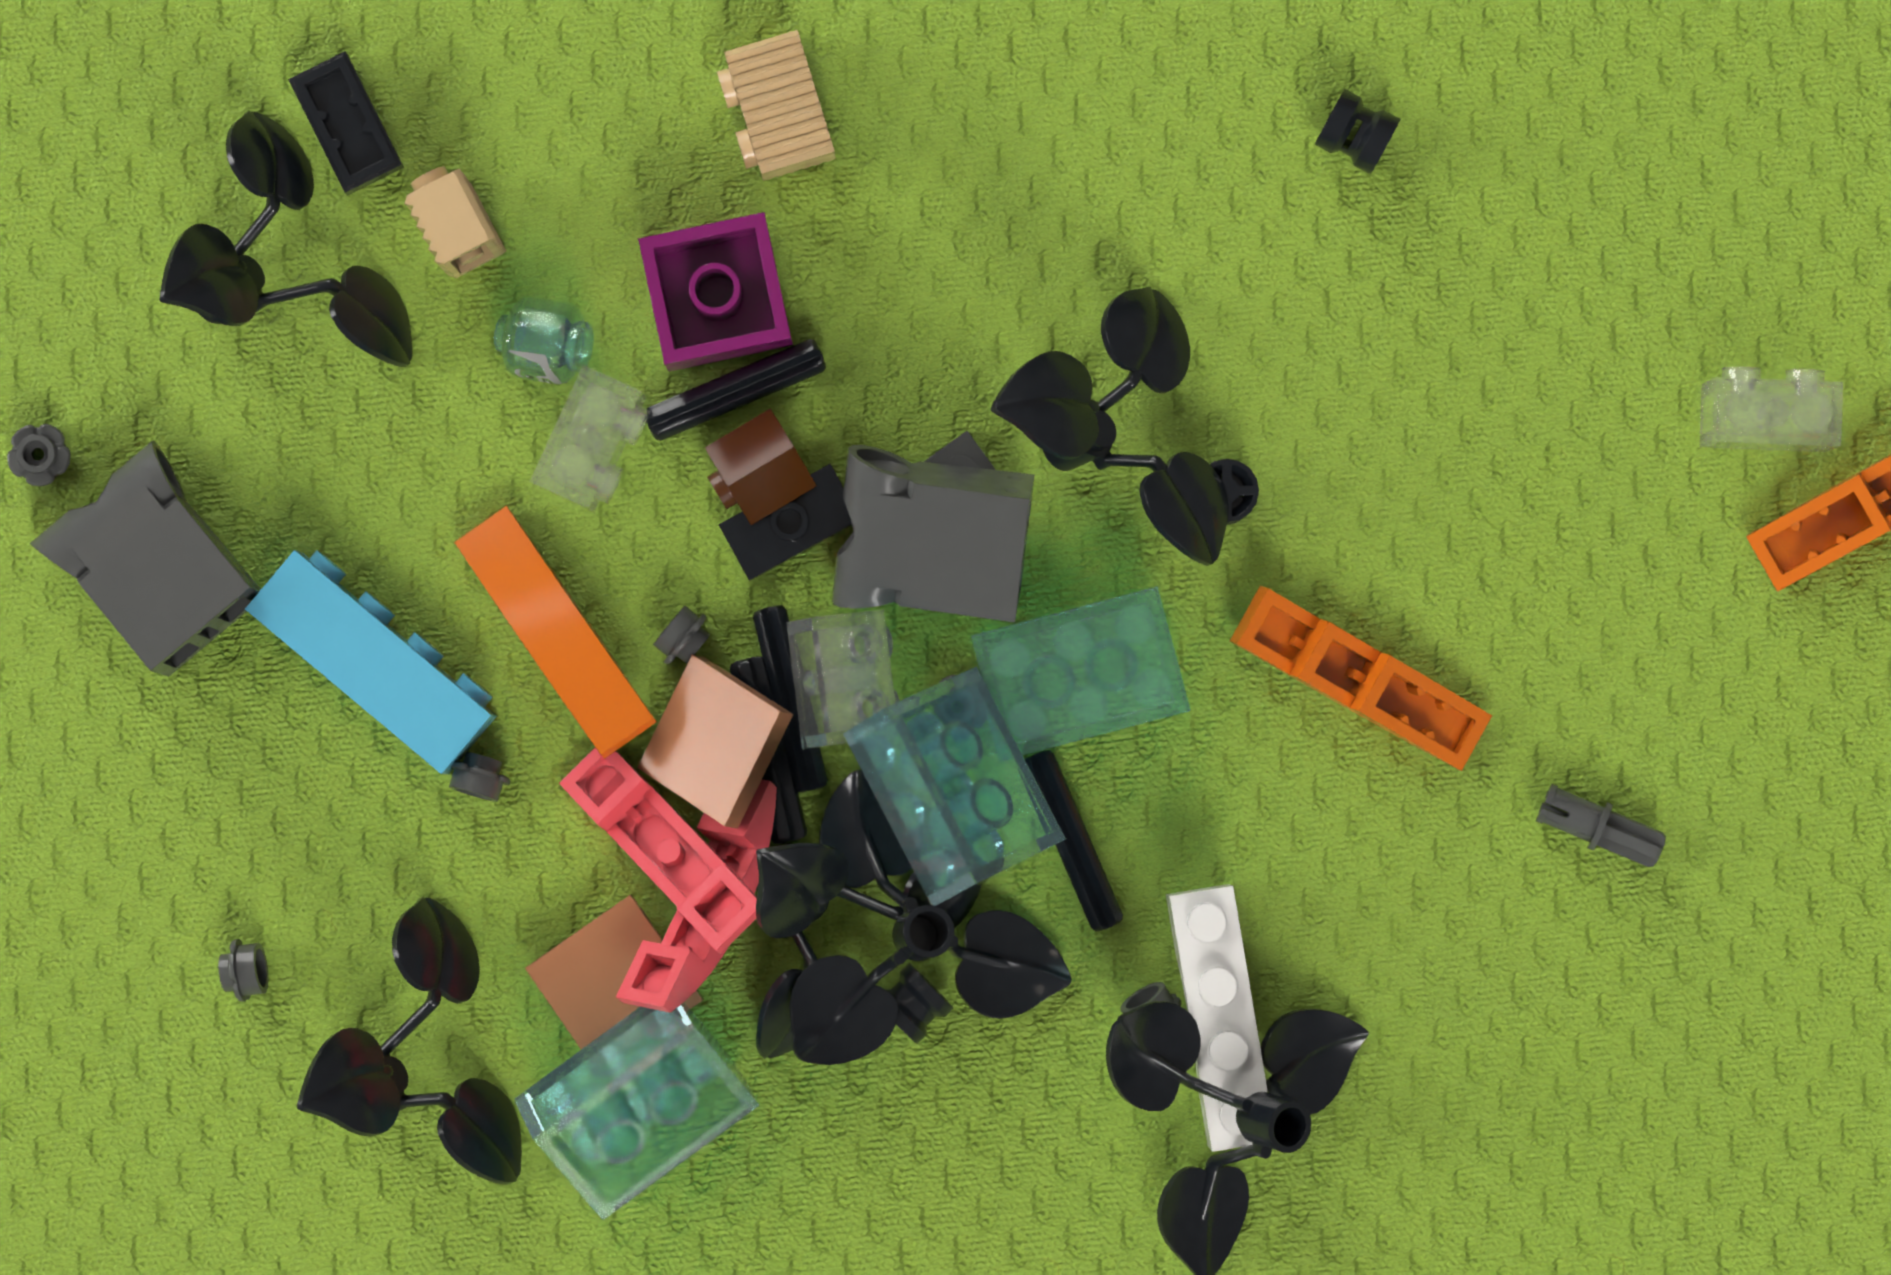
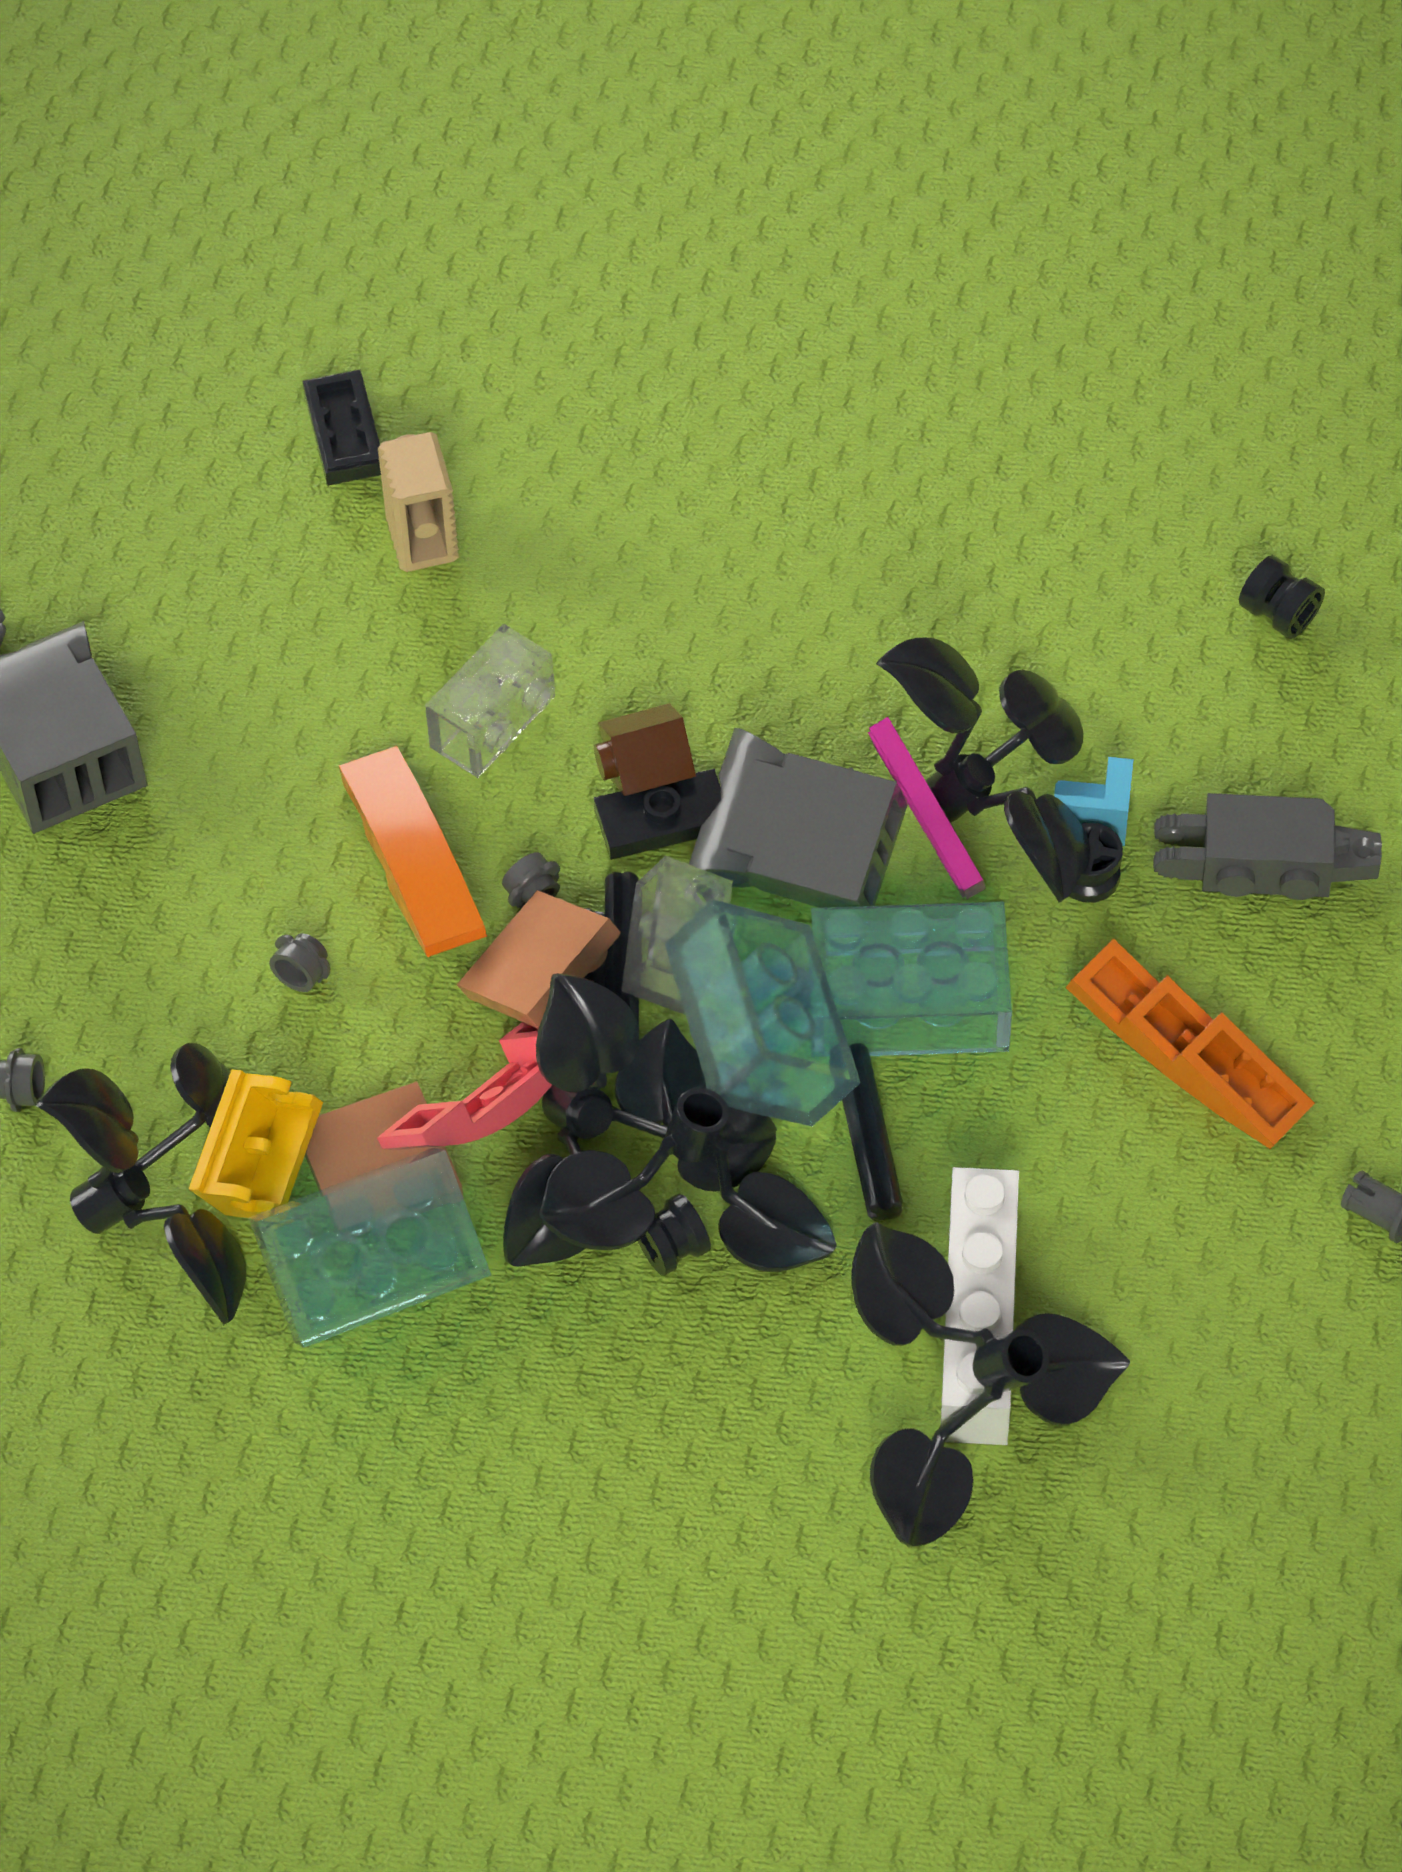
camera: 20 degrees right, 30 degrees down
black plant [159,110,413,367] -> none
medium azure brick [245,550,497,774] -> none
clear light blue head [494,297,594,384] -> none
coral slope [559,747,757,954] -> none
magenta brick [638,212,793,372] -> none
black axle [644,339,826,441] -> none
tan brick [717,30,836,181] -> none
none -> yellow hinge [189,1070,323,1222]
none -> dark pink tile [868,717,986,899]
none -> medium azure panel [1054,757,1134,846]
none -> dark grey hinge [1153,793,1382,900]

